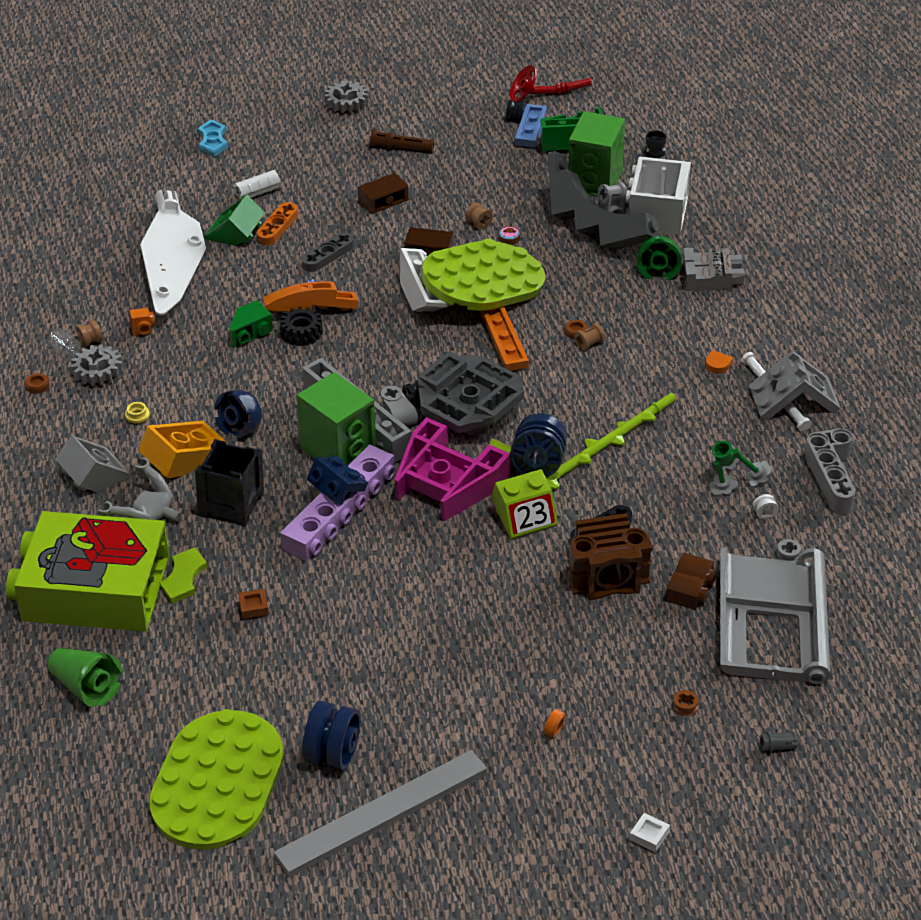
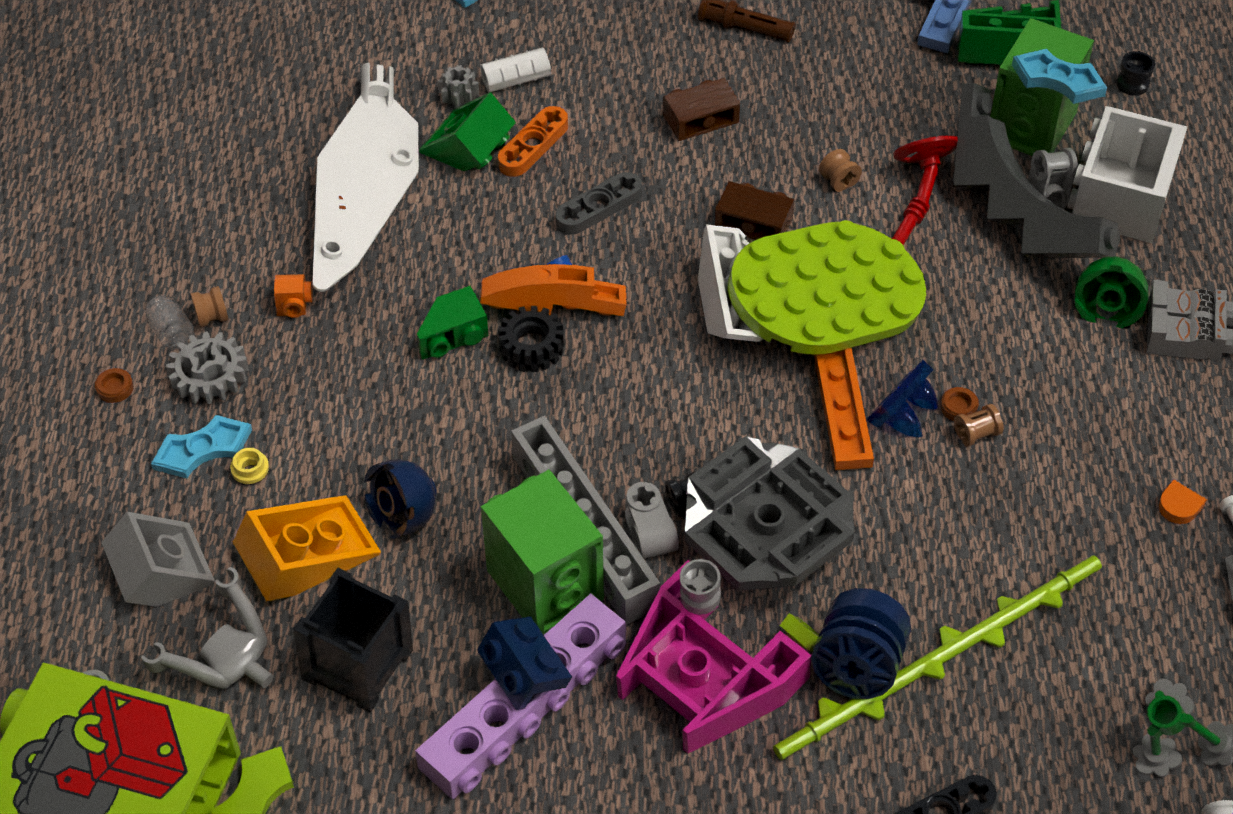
camera: 10 degrees right, 10 degrees up
lime slope [491,469,558,540] -> none
tile [498,226,520,245] -> none
none -> medium azure tile [151,415,252,478]
none -> light grey gear [438,65,479,108]
none -> light grey wheel [680,559,721,615]
none -> clear blue tile [866,360,938,438]
none -> red dish [892,136,958,246]
none -> medium azure tile [1012,49,1107,104]

